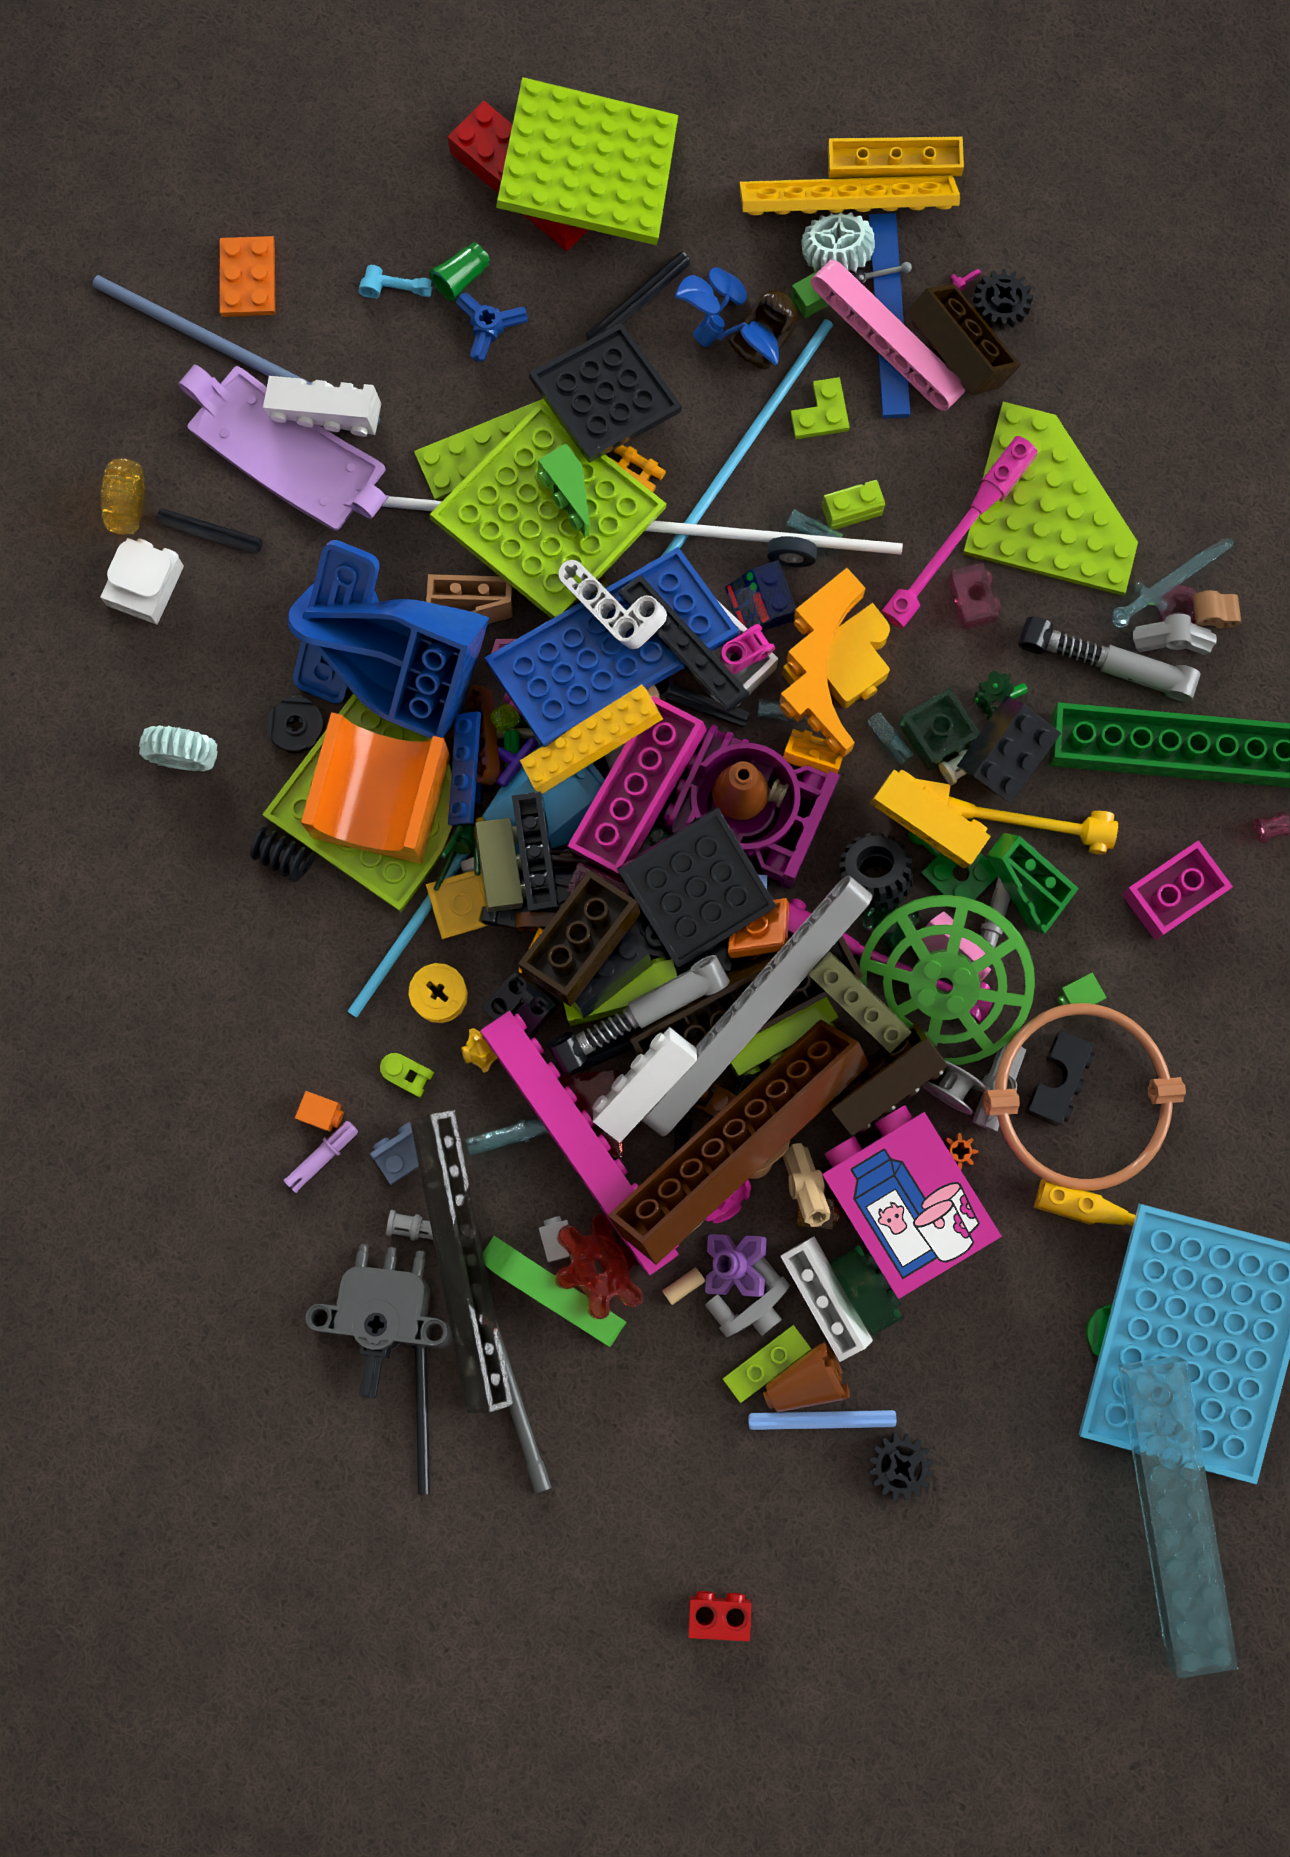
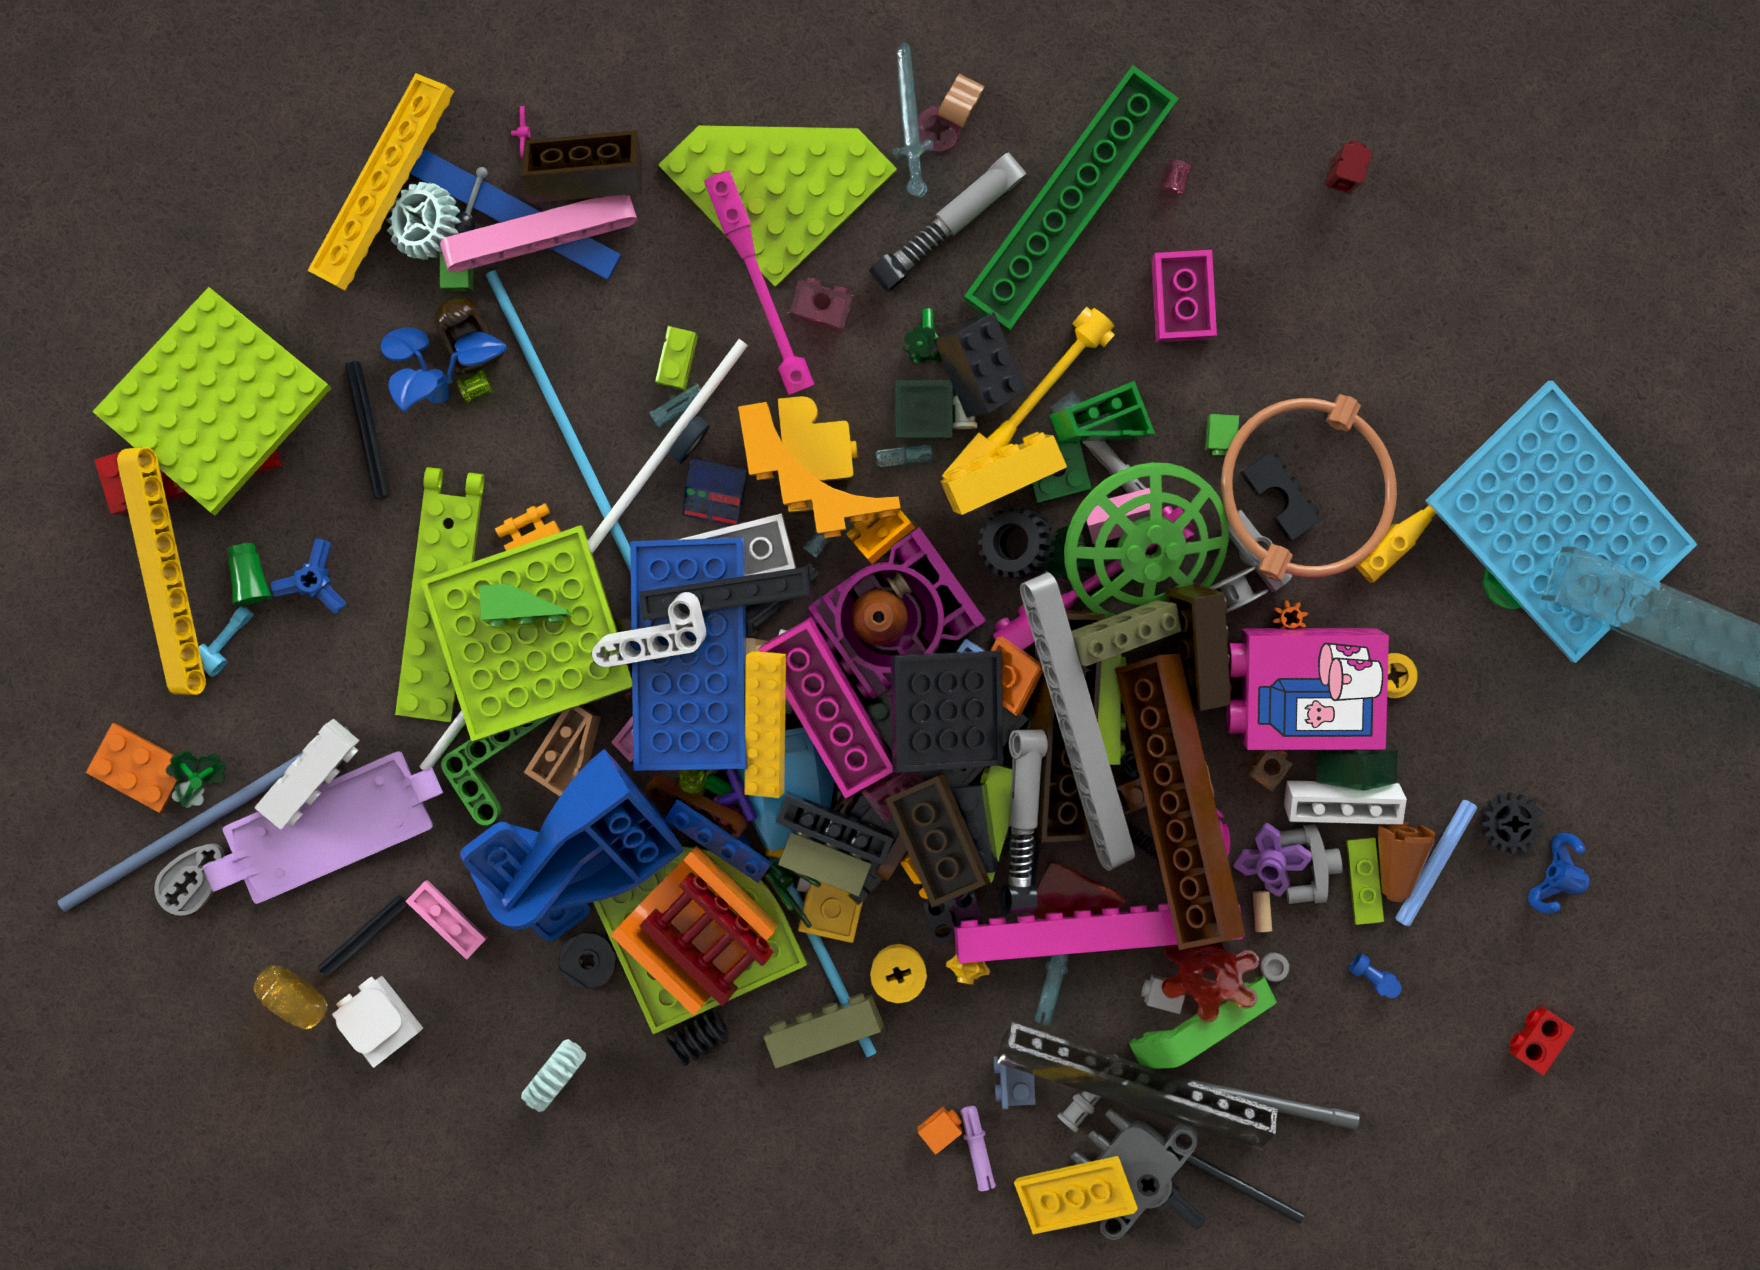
camera: 60 degrees left, 10 degrees up
lime plate [380,1053,434,1098] -> none
black plate [529,323,682,463] -> none
white brick [592,1027,697,1142] -> none
dark pink piece [720,624,775,674] -> none
tan piece [783,1143,830,1227] -> none
lime plate [791,377,850,439] -> none
yellow piece [828,137,964,178] -> none
black gear [973,269,1033,329] -> none
light grey piece [1133,614,1217,655] -> none
none -> yellow beam [117,447,206,695]
none -> light grey piece [154,843,225,916]
none -> dark green plant [166,750,226,809]
none -> bright pink plate [405,880,488,960]
none -> bright green beam [442,713,559,825]
none -> clear neon green bush [457,369,493,403]
none -> dark red fence [639,872,774,1006]
none -> olive brick [764,993,884,1069]
none -> yellow plate [1014,1156,1138,1234]
none -> light grey tile [1260,952,1289,982]
none -> blue leg [1348,953,1402,998]
none -> yellow gear [1387,653,1417,698]
none -> blue piece [1528,833,1589,914]

